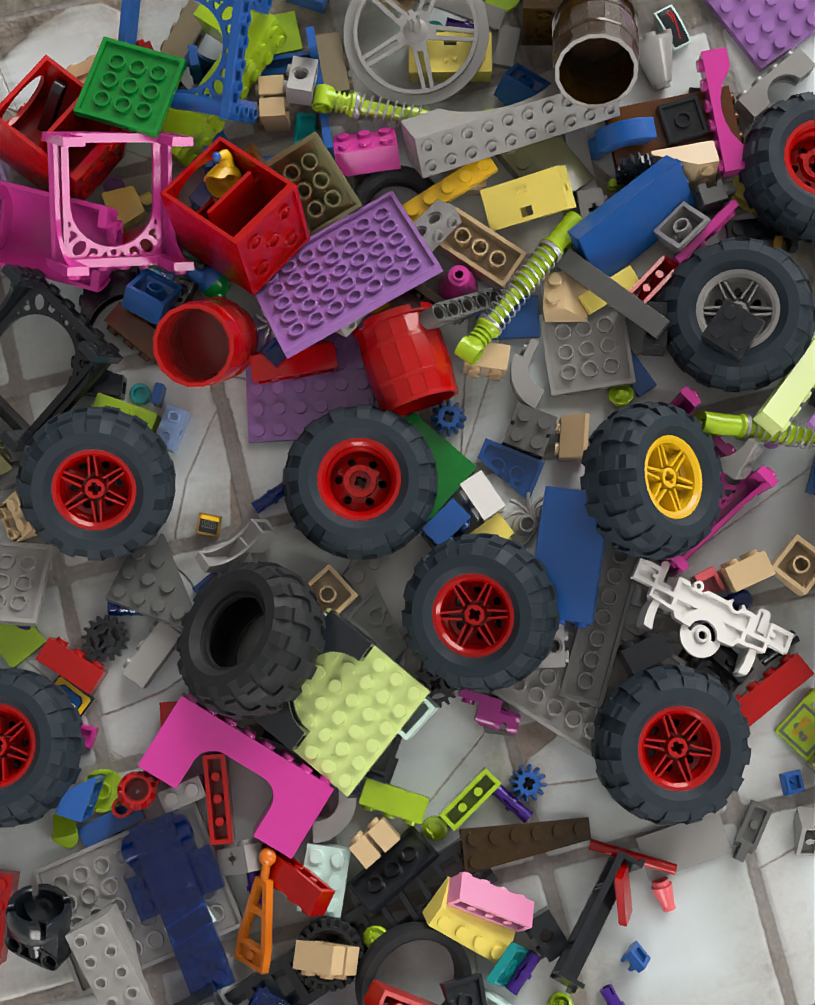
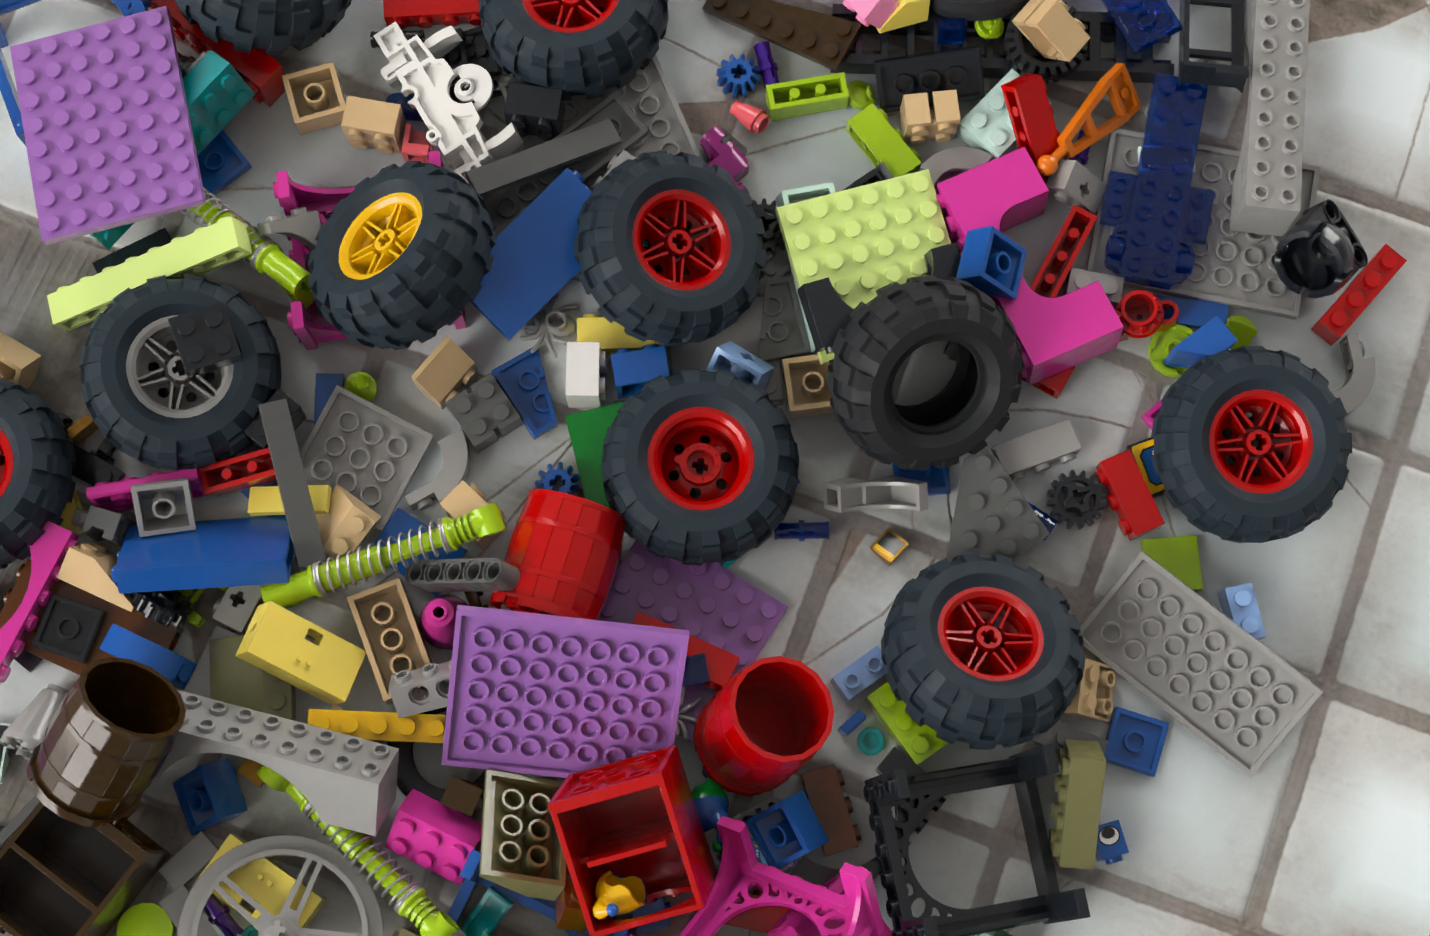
camera: 150 degrees left, 5 degrees down
none -> dark brown brick [440,774,484,816]
none -> dark grey tile [465,118,622,197]
none -> light blue brick [706,341,775,390]
none -> coral cone [730,100,770,134]
none -> clear blue tile [937,18,966,45]
none -> blue slope [956,226,1027,300]

